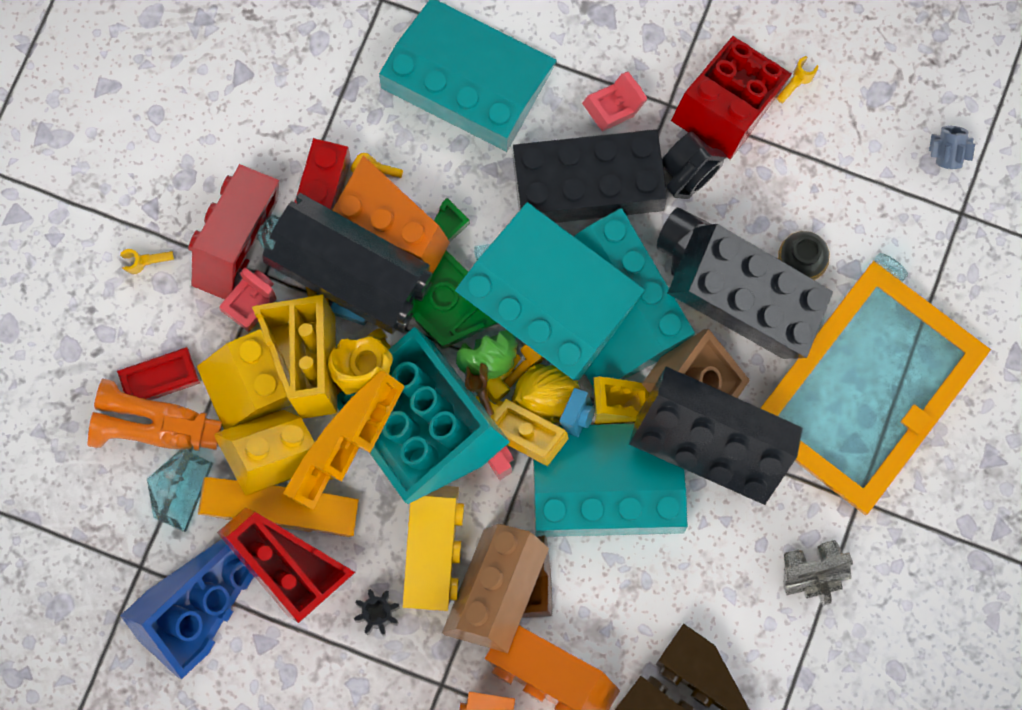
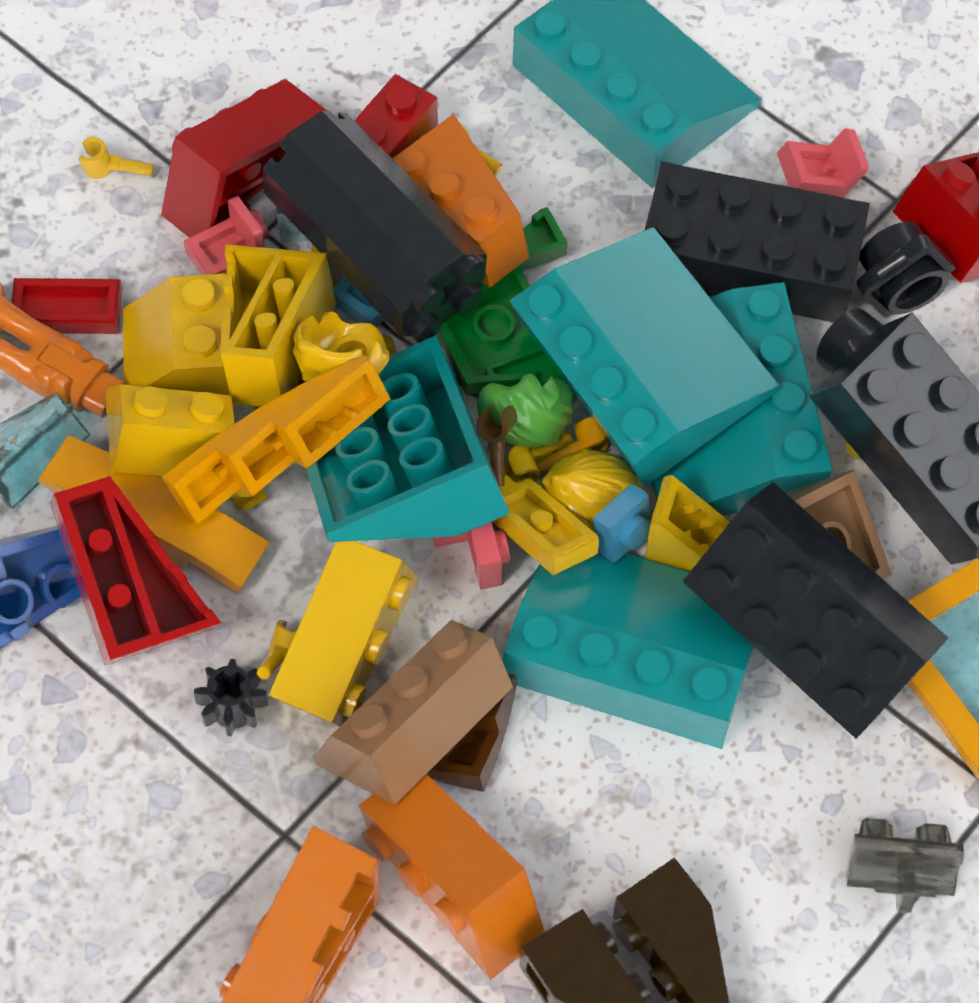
camera: 20 degrees right, 15 degrees down
none -> yellow hand [257,620,296,680]

